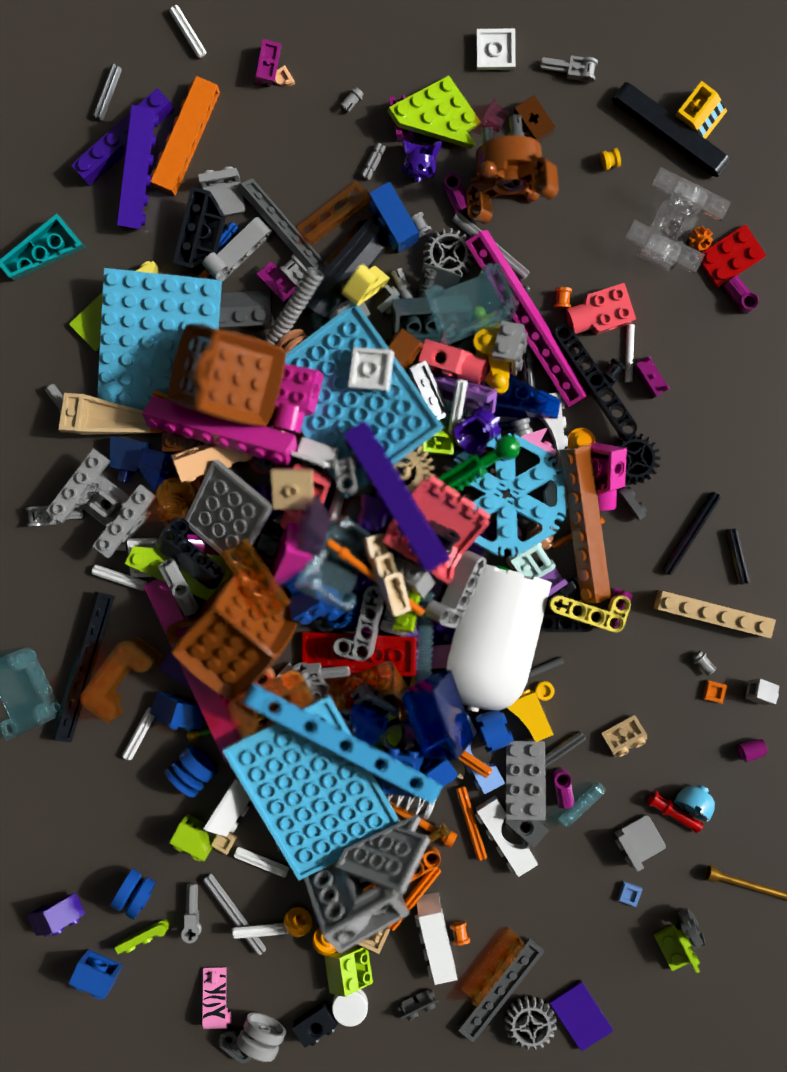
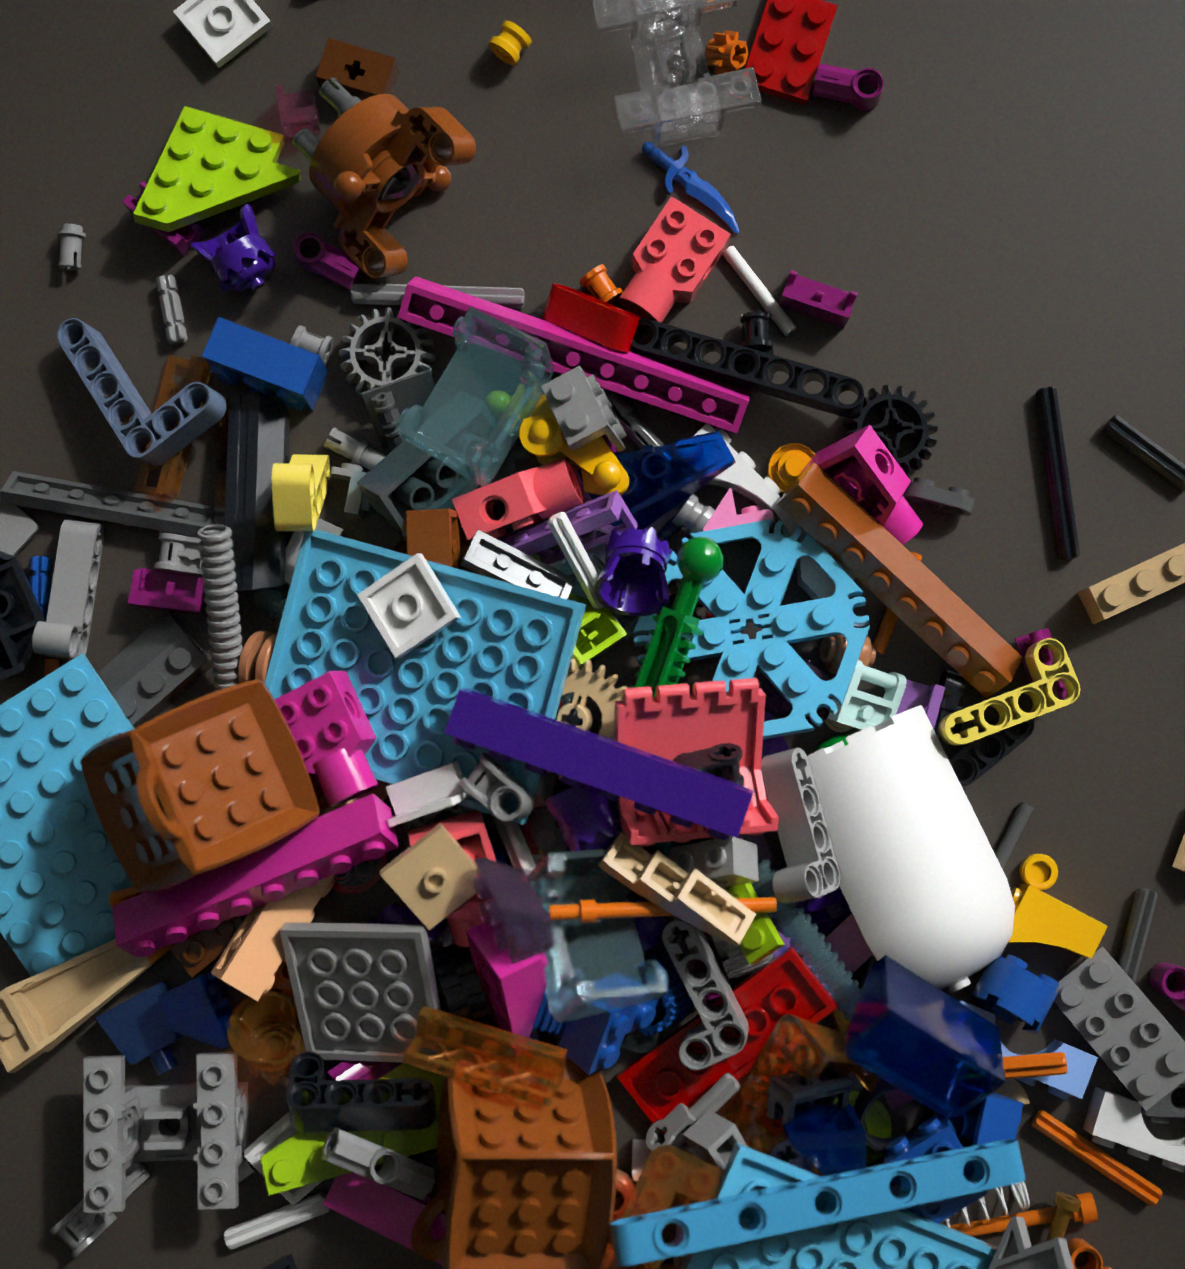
camera: 45 degrees left, 5 degrees down
none -> sand blue beam [57,318,226,466]
none -> red beam [542,283,640,352]
none -> blue piece [641,142,739,234]
none -> light grey brick [682,1110,748,1176]

